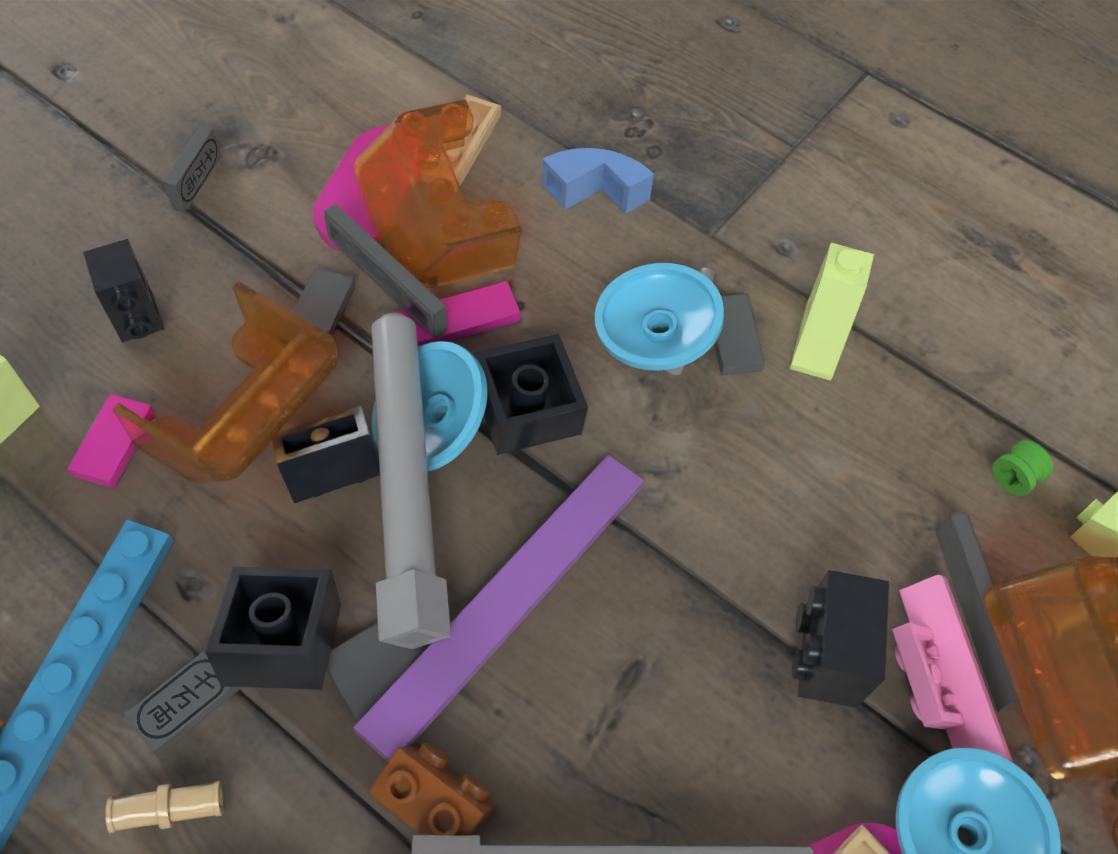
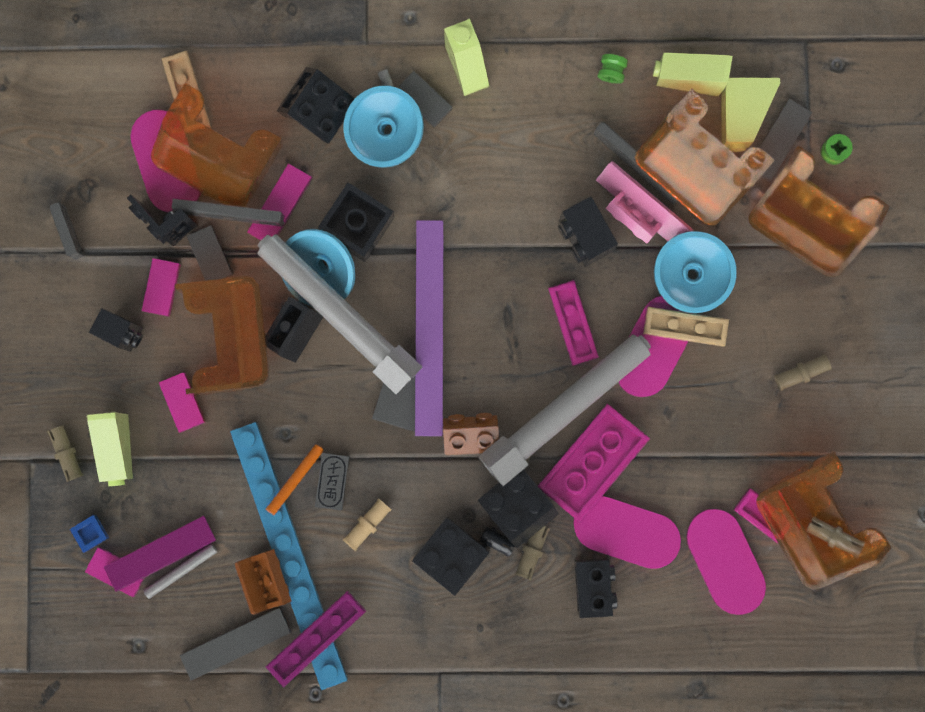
camera: 30 degrees left, 25 degrees up
black brick [205,567,341,690] -> none
medium blue brick [542,148,654,214] -> none
none -> black bracket [127,194,198,246]
none -> dark pink tile [142,258,181,317]
none -> orange bar [266,444,324,515]
none -> black bracket [277,67,355,144]
none -> dark pink tile [548,280,599,366]

